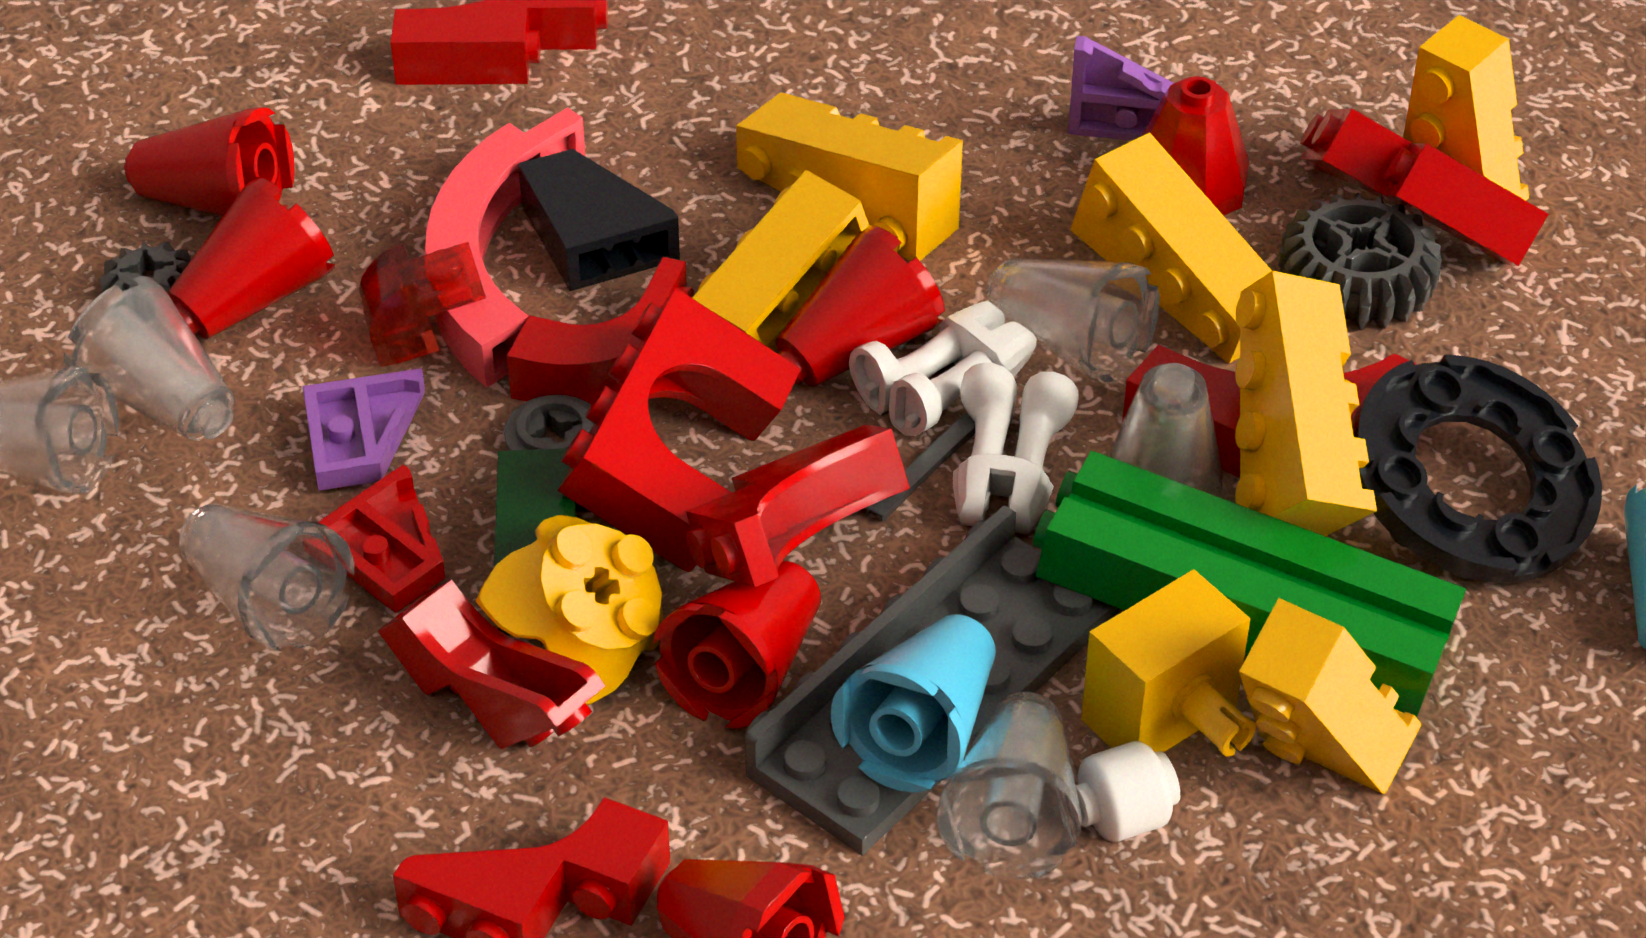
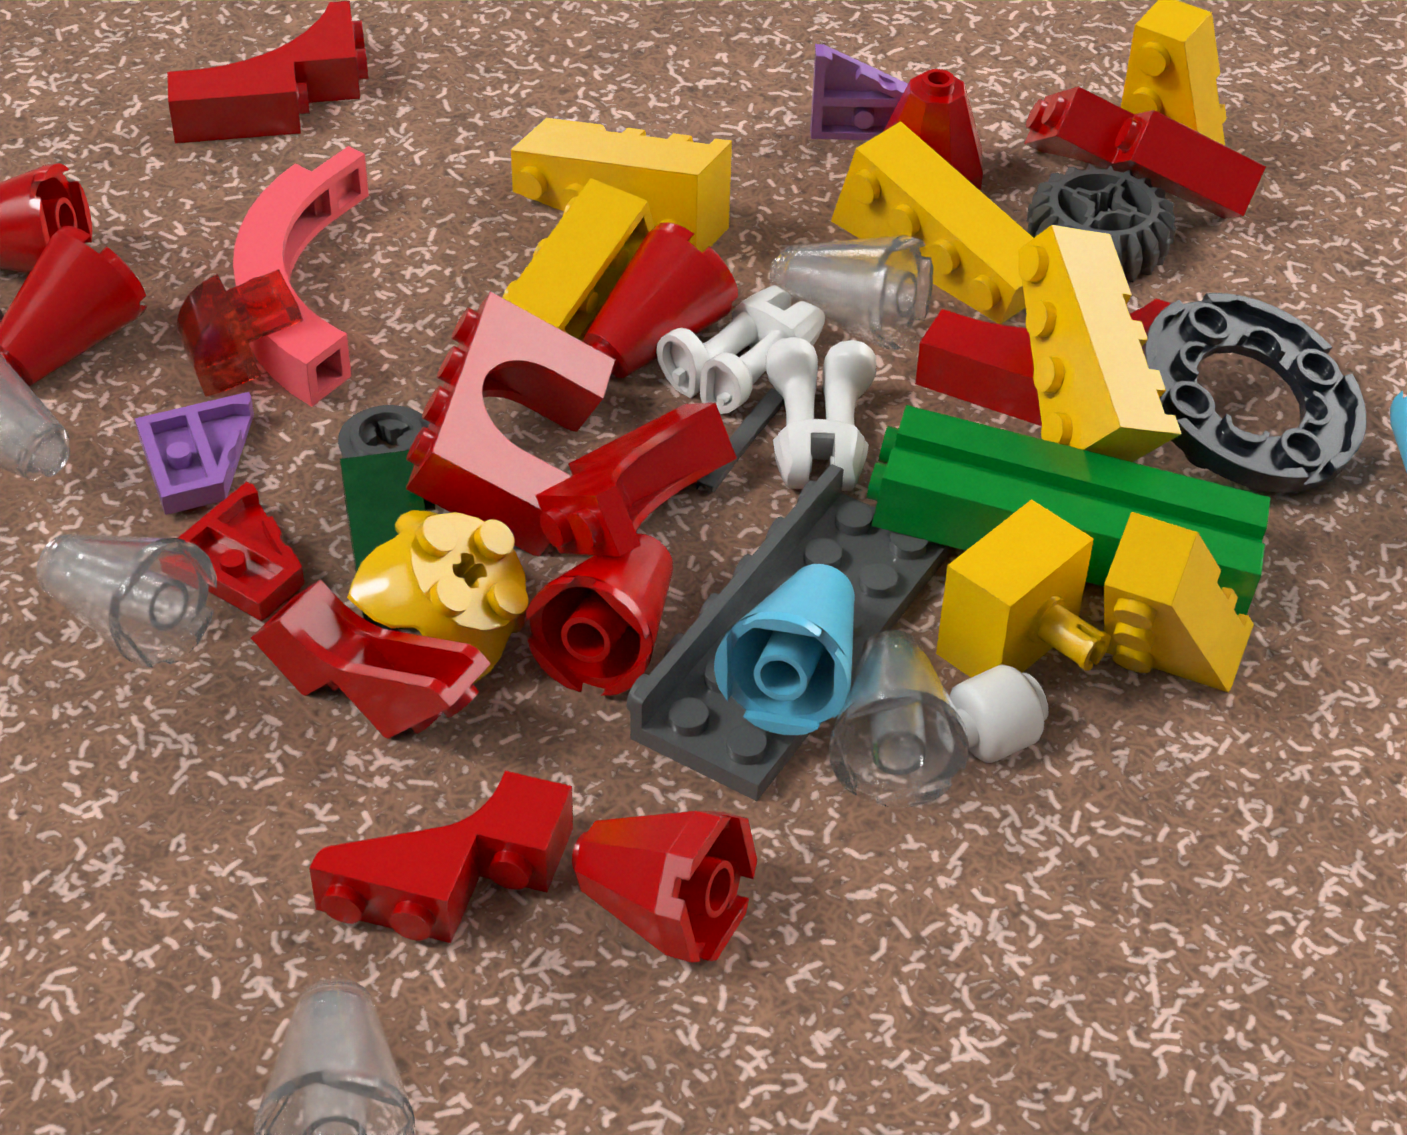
camera: 10 degrees left, 0 degrees up
red arch [507,257,694,404] -> none
black slope [518,149,680,291] -> none
clear cone [1108,363,1226,499] -> none

